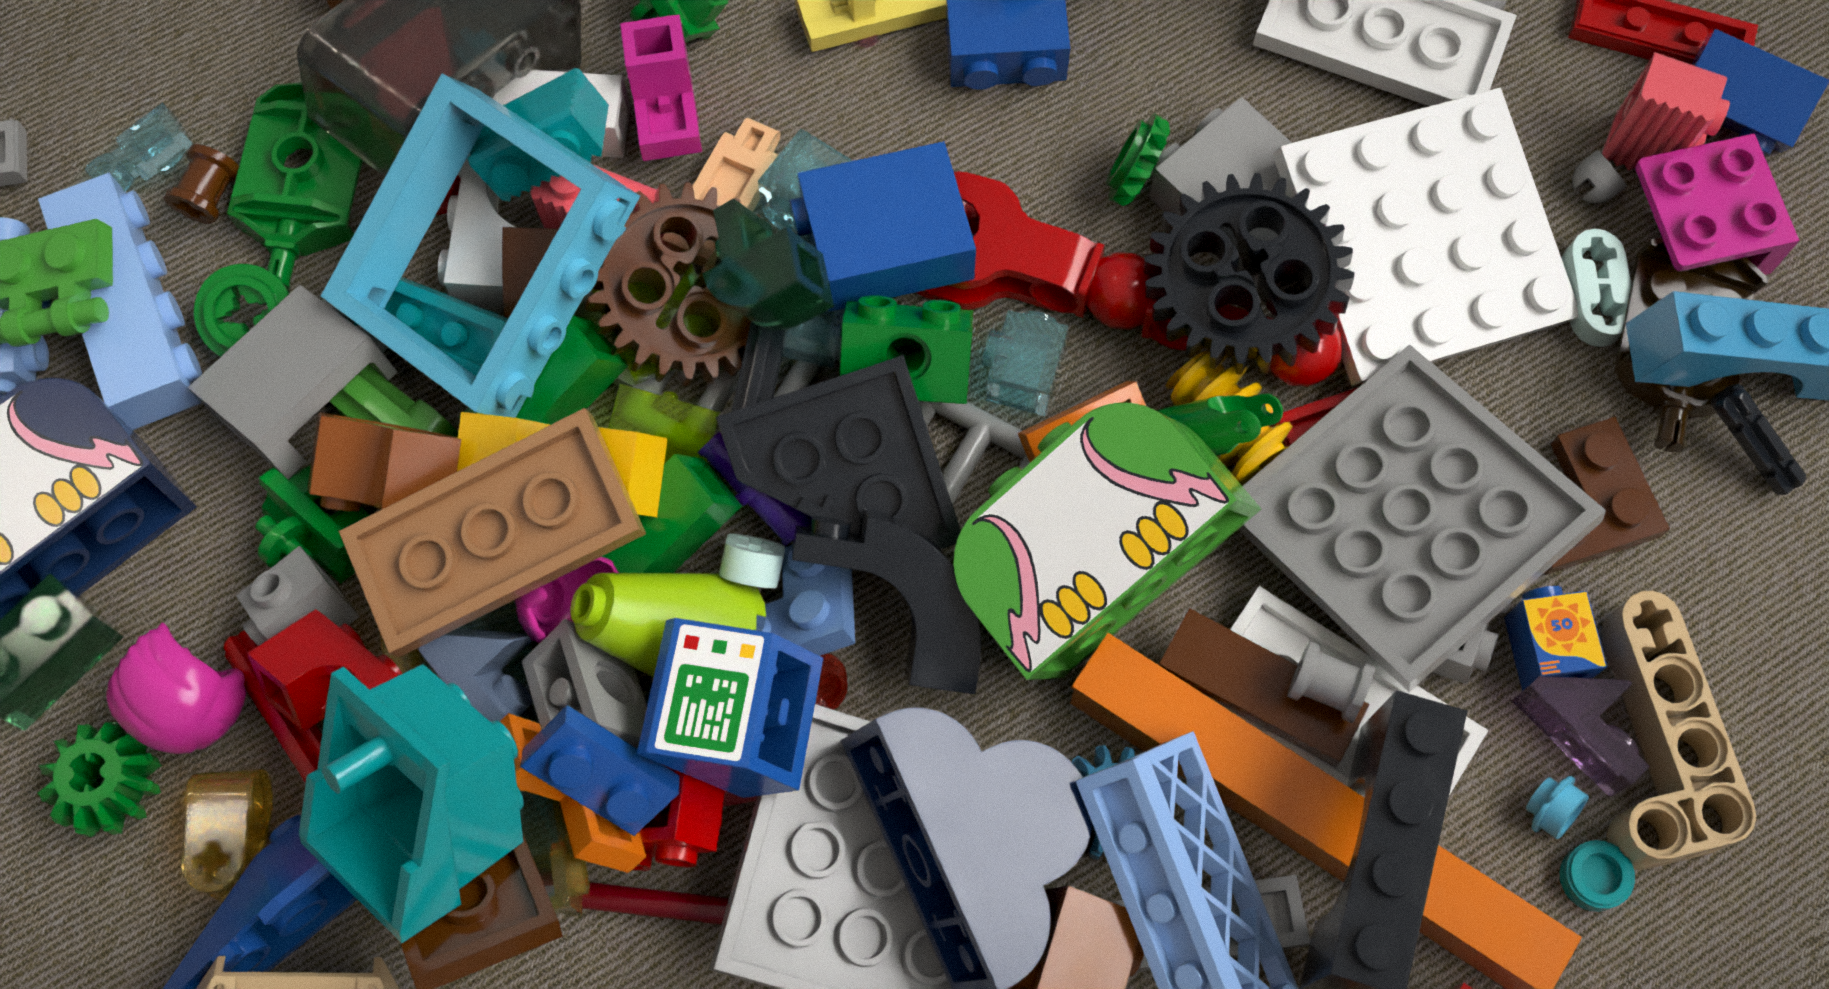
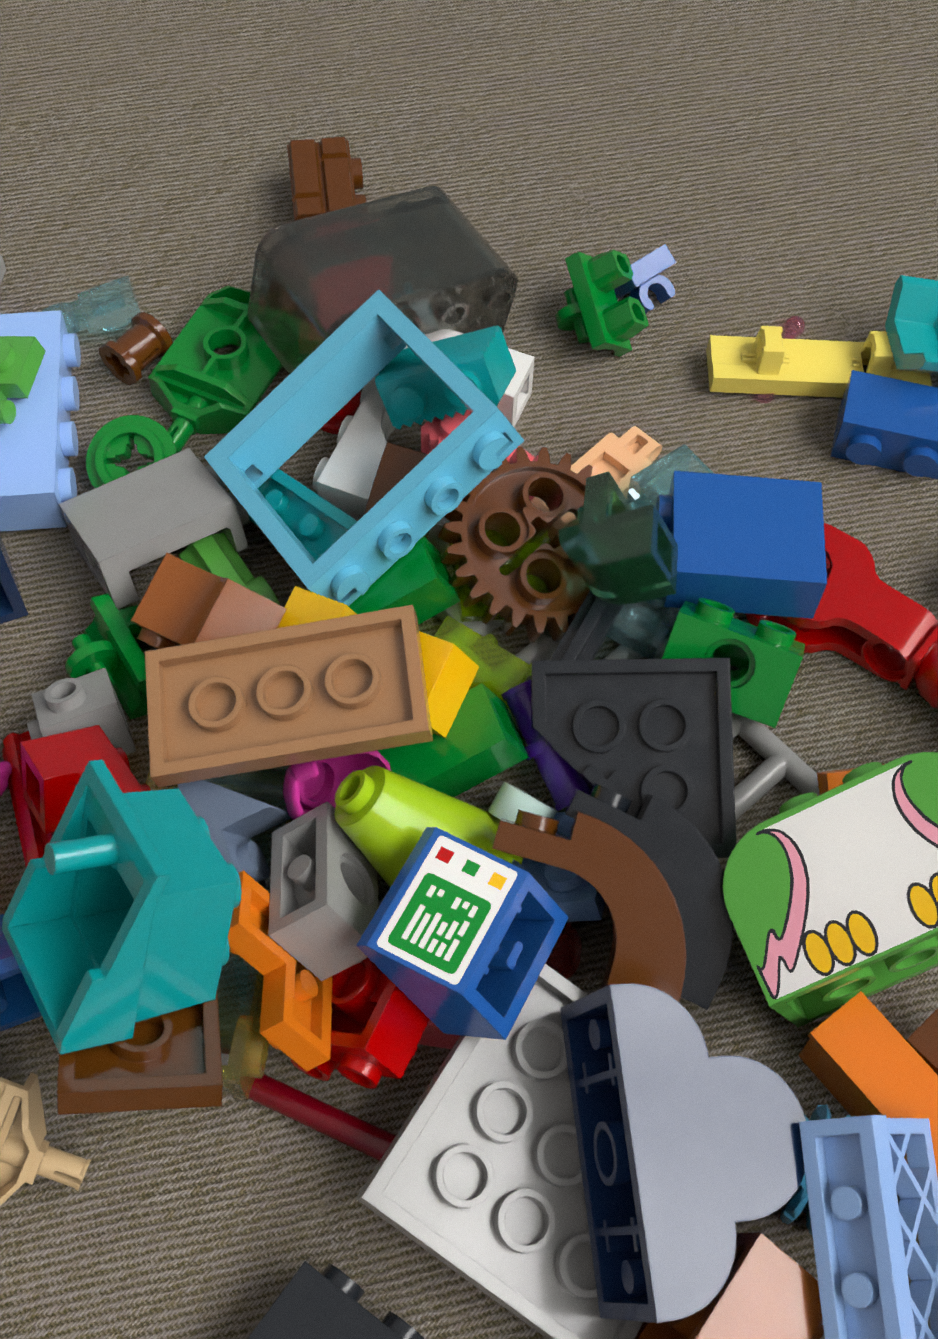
camera: 15 degrees right, 10 degrees down
blue plate [520,705,680,836] -> none
dark pink brick [620,14,702,161] -> none
clear light blue brick [982,310,1069,417] -> none
none -> reddish brown arch [492,809,686,1002]

